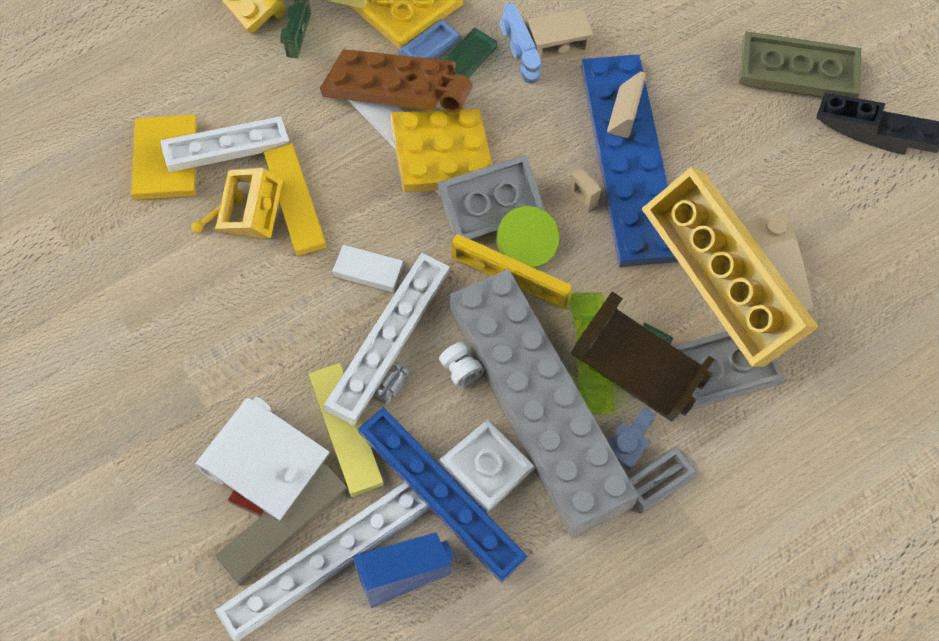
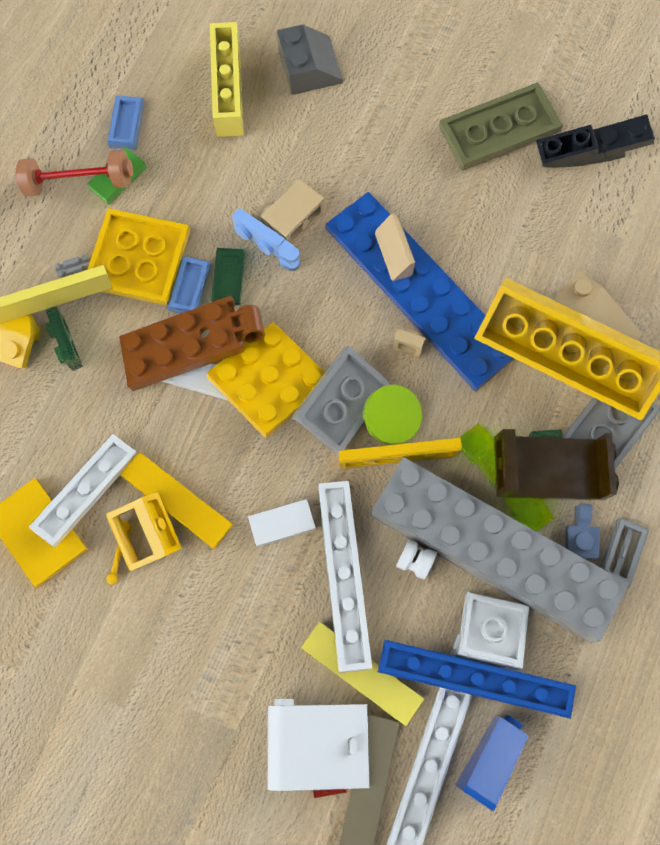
camera: 30 degrees left, 10 degrees up
light grey piece [375,363,409,404] -> none

